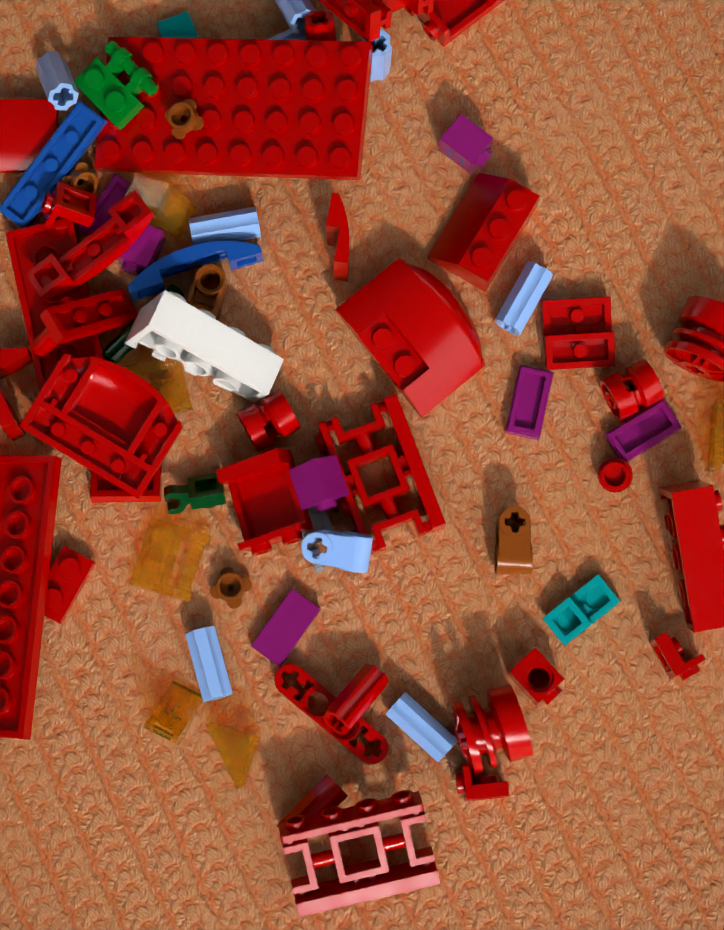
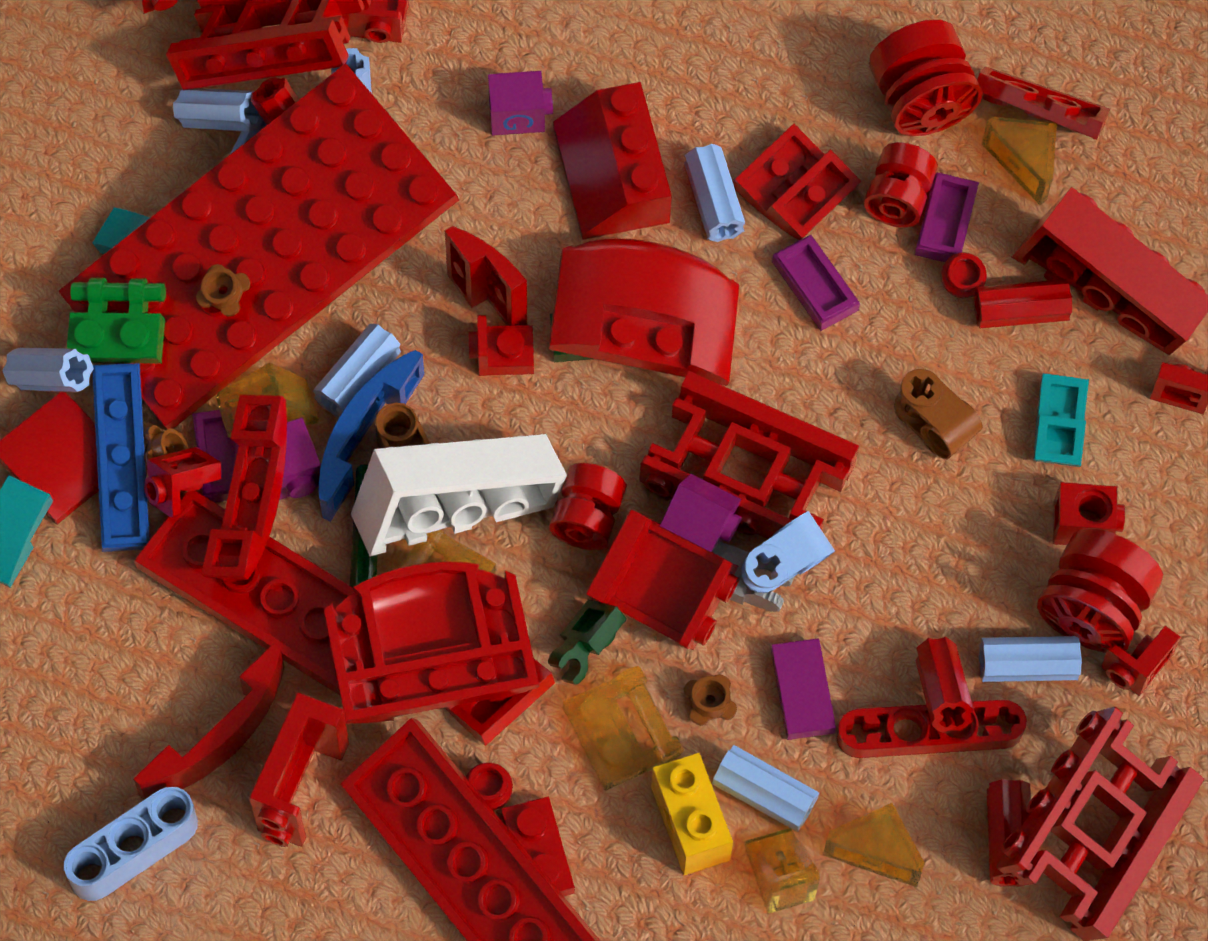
camera: 45 degrees left, 15 degrees down
red piece [31,288,138,357] -> none
none -> red plate [466,763,513,811]
none -> red bracket [468,315,534,376]
none -> yellow brick [651,753,733,876]
none -> red axle [974,279,1072,329]

